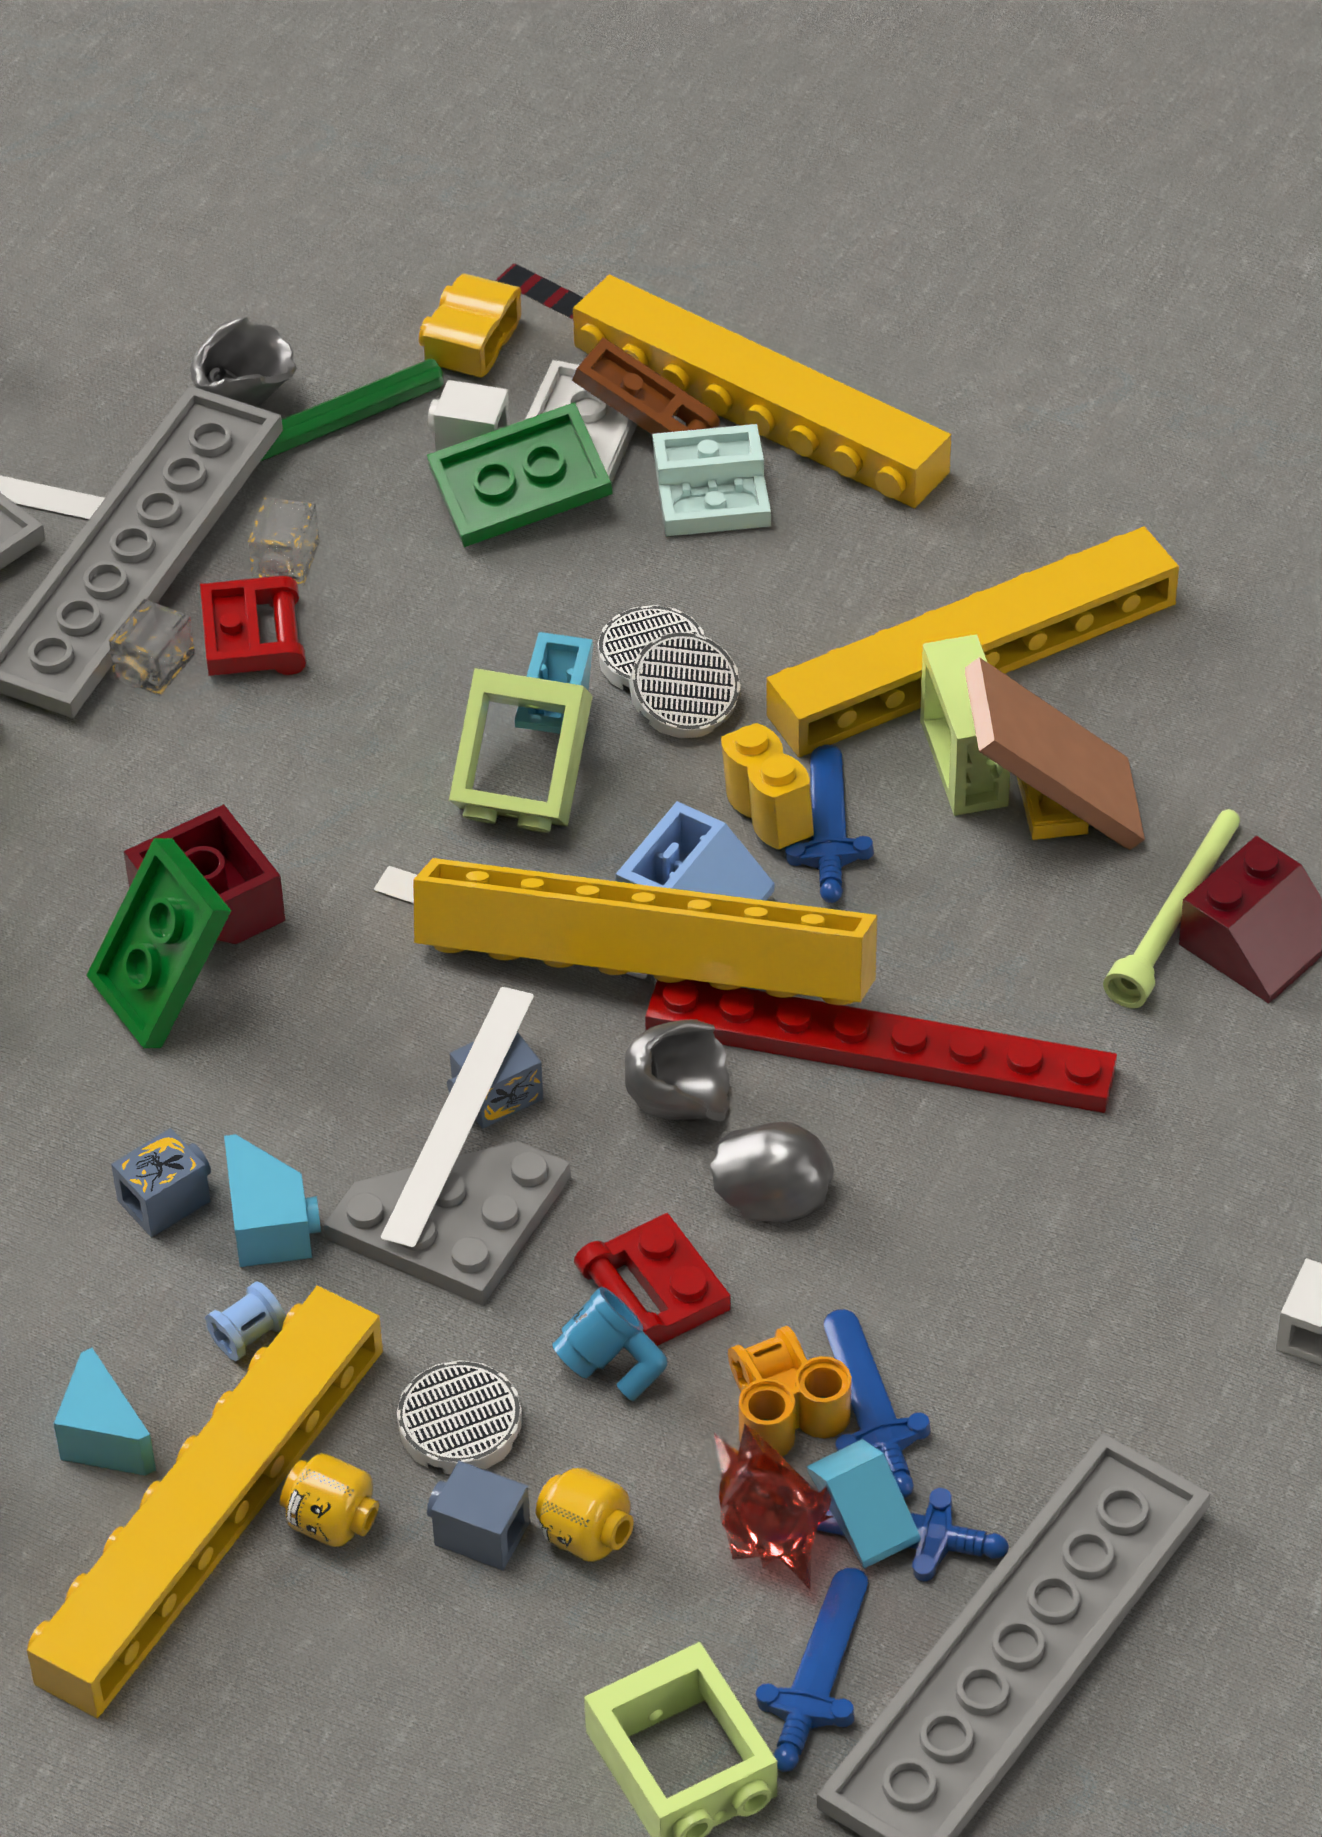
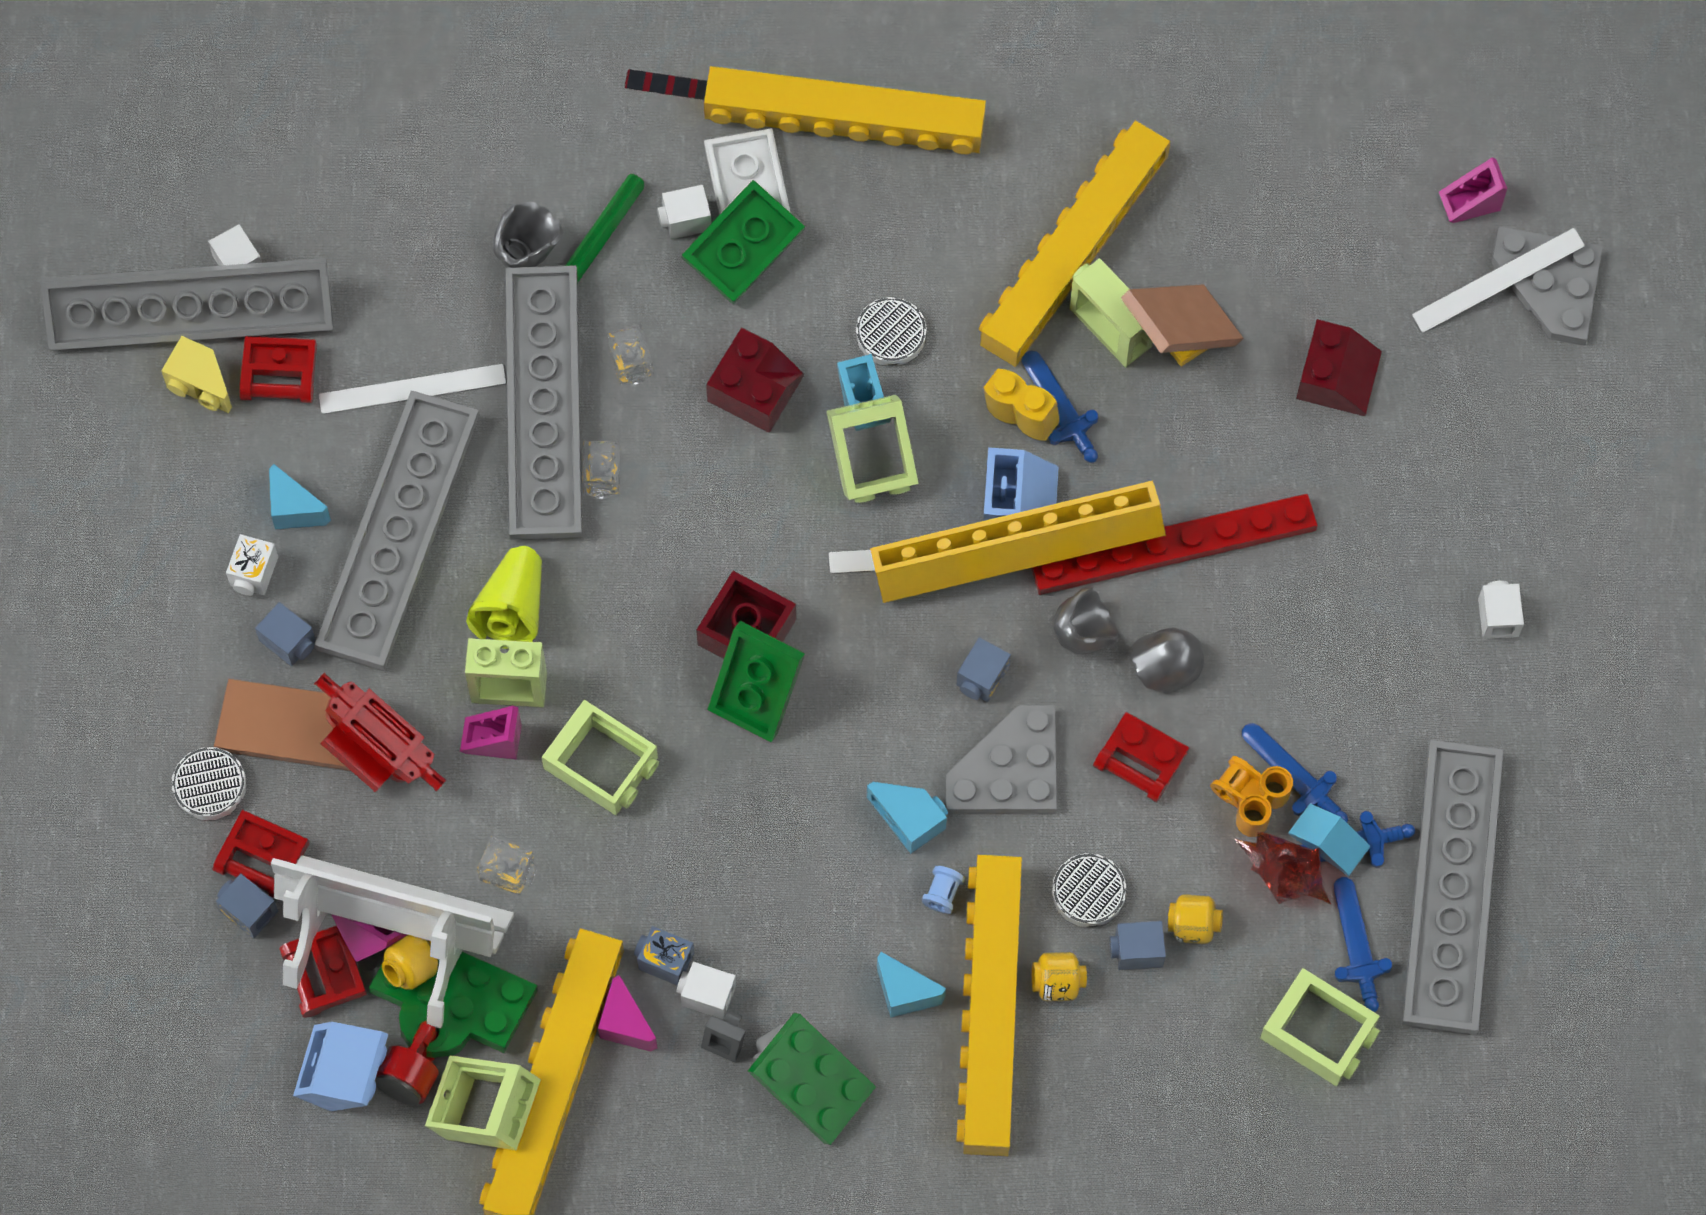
camera: 30 degrees left, 20 degrees up
sand blue brick [111,1128,211,1238] -> none
red plate [200,576,306,676] -> none
white sticker [381,987,534,1247] -> none
yellow brick [419,273,521,378] -> none
dark azure piece [552,1287,667,1401] -> none
dark orange plate [572,337,720,435] -> none
tile [629,632,740,739] -> none
light aqua slope [653,424,771,537] -> none
yellowish green piece [1103,809,1240,1008] -> none
none -> dark red slope [706,327,804,433]

